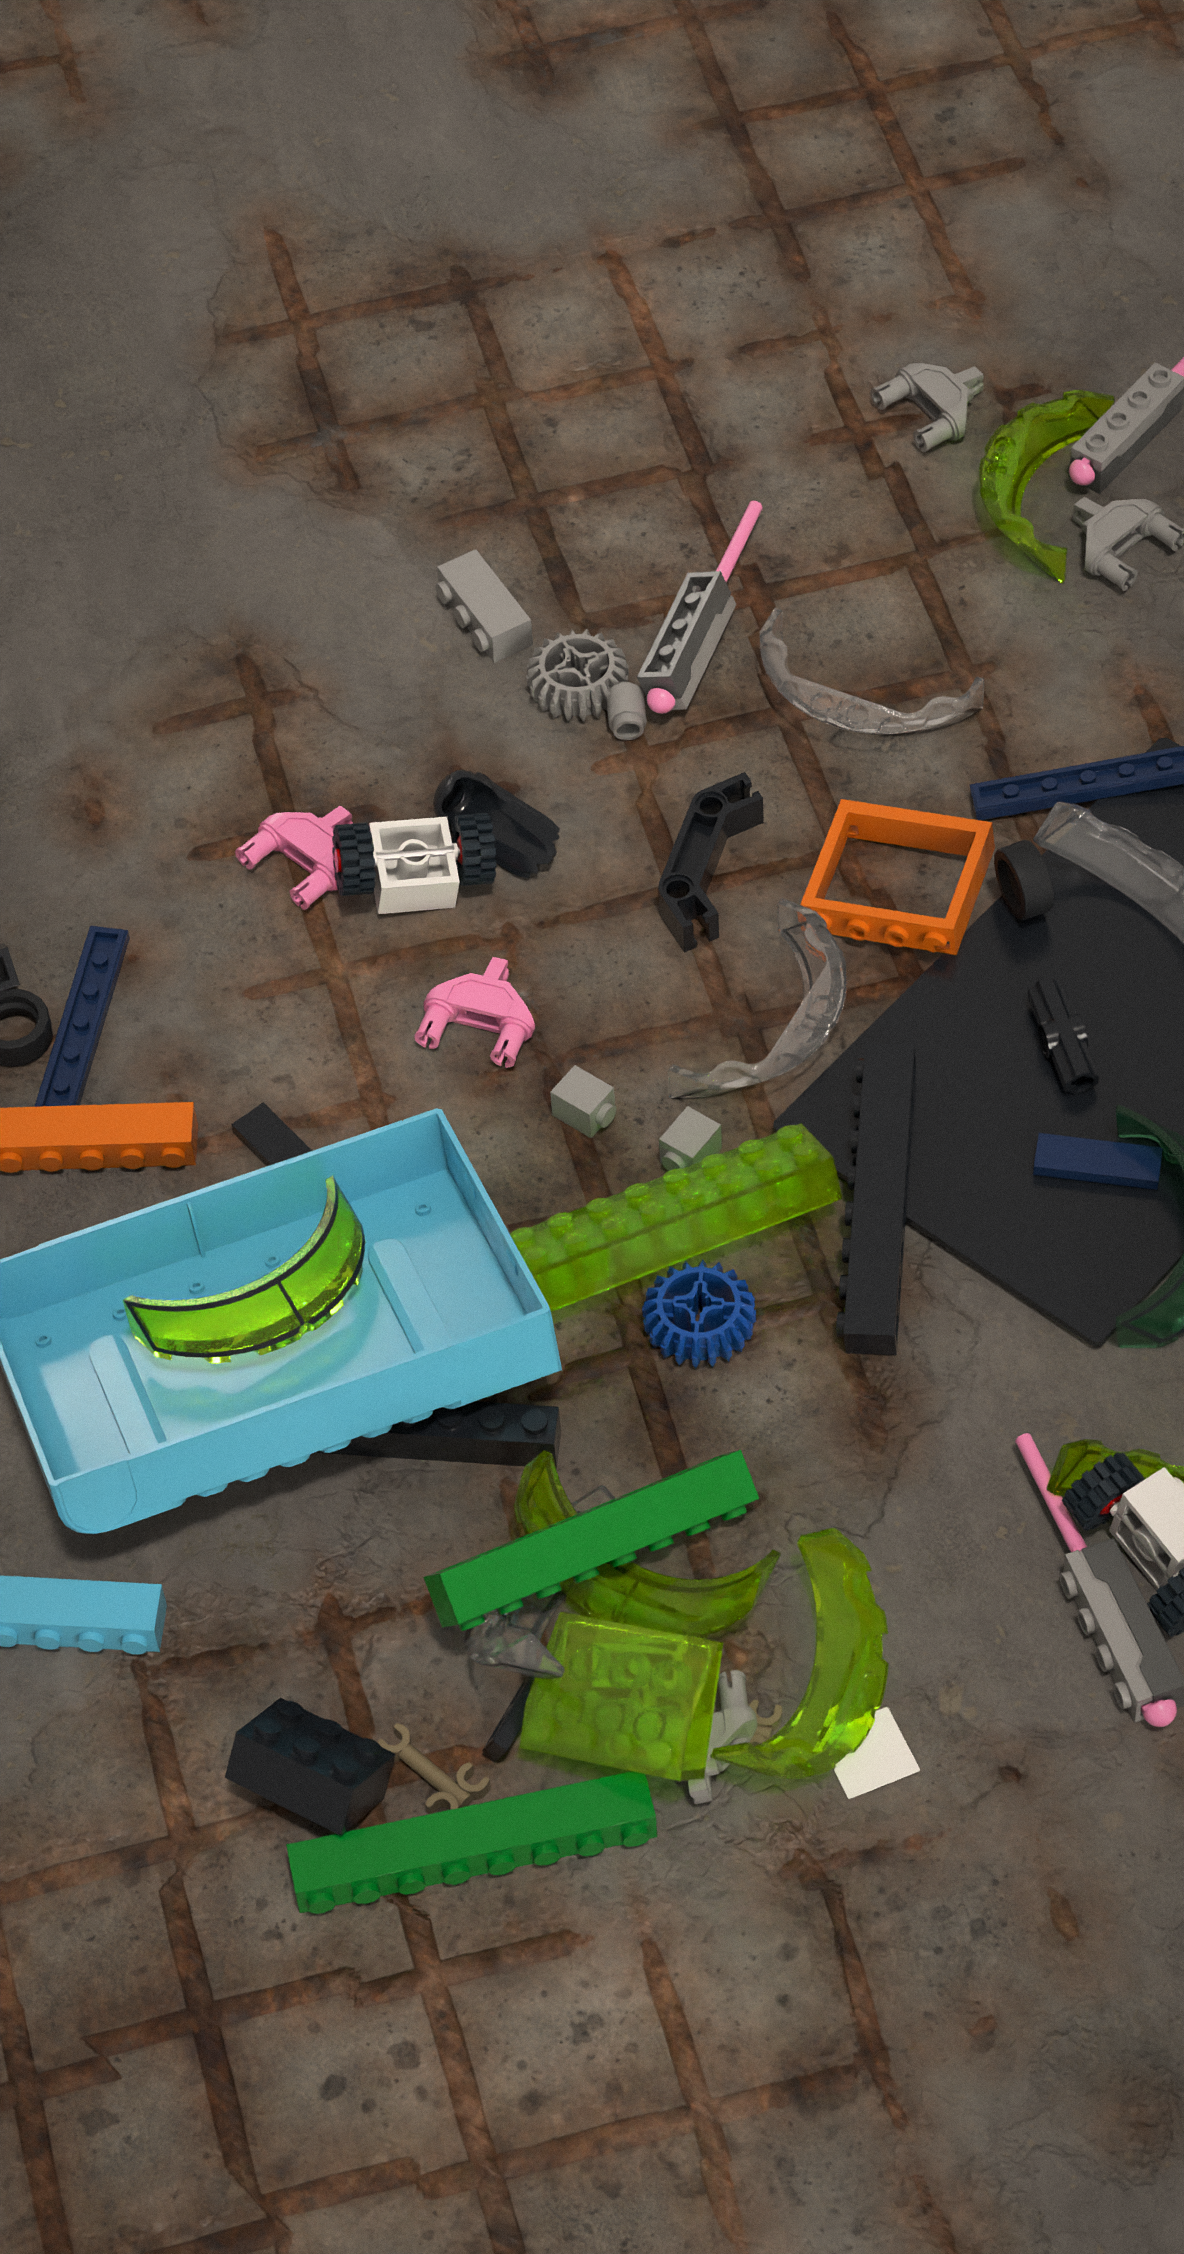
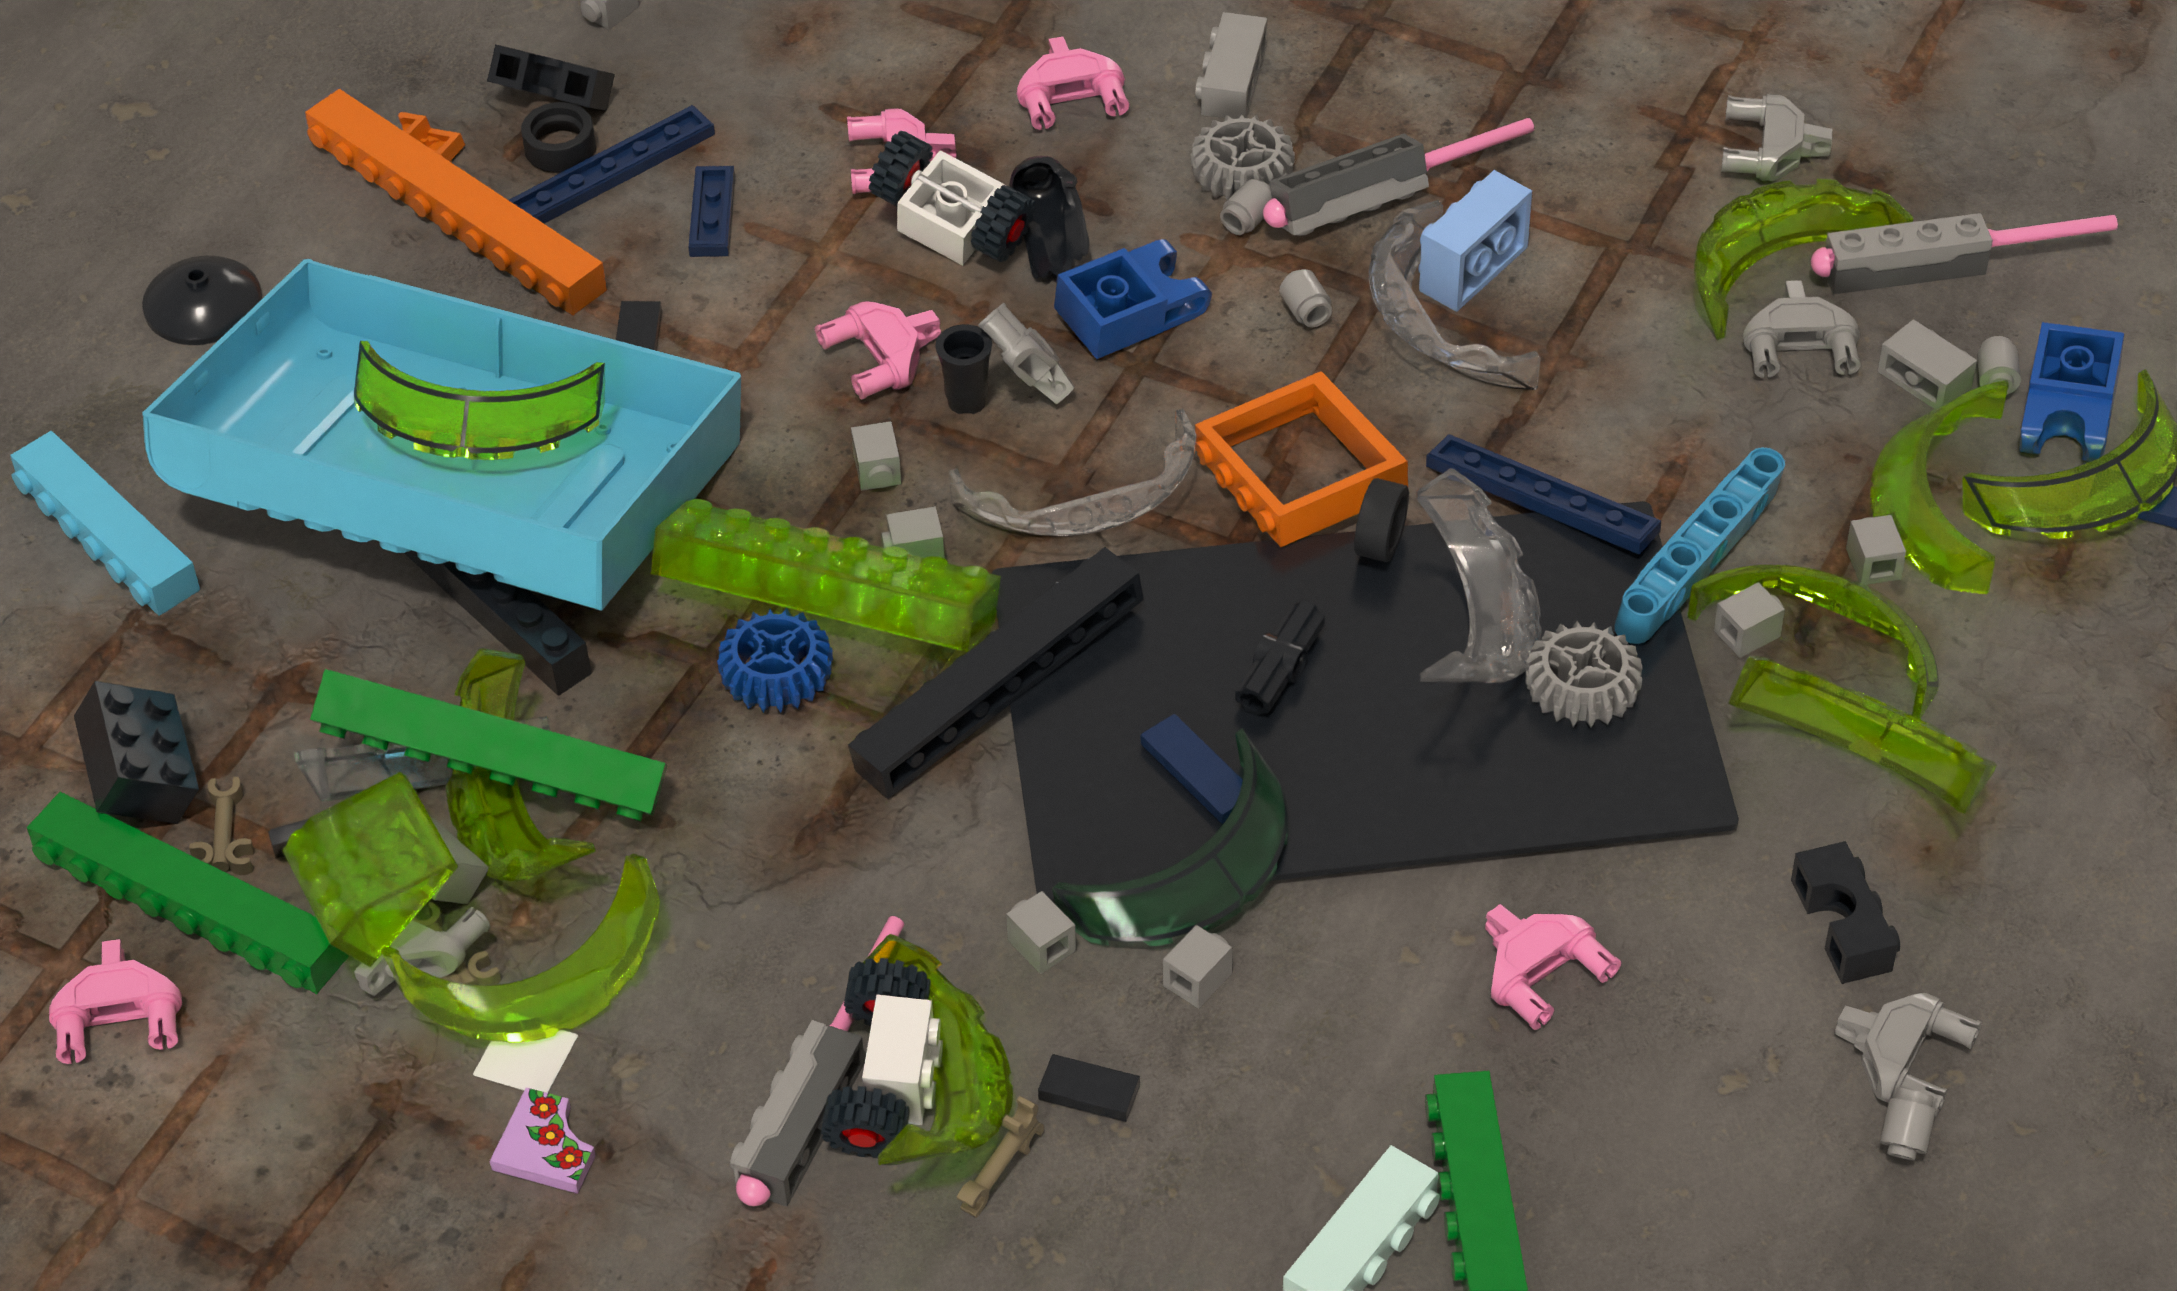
camera: 40 degrees right, 5 degrees down
black piece [658,772,764,953] -> none
none -> bright pink connector [49,939,182,1064]
none -> lavender tile [490,1087,596,1194]
none -> dark blue tile [688,166,735,257]
none -> black plant [935,324,992,414]
none -> light grey connector [978,302,1075,404]
none -> light grey brick [1006,891,1076,974]
none -> bright pink connector [1016,37,1129,130]
none -> blue brick [1054,239,1212,359]
none -> light grey brick [1279,269,1332,328]
none -> light blue brick [1418,170,1532,312]

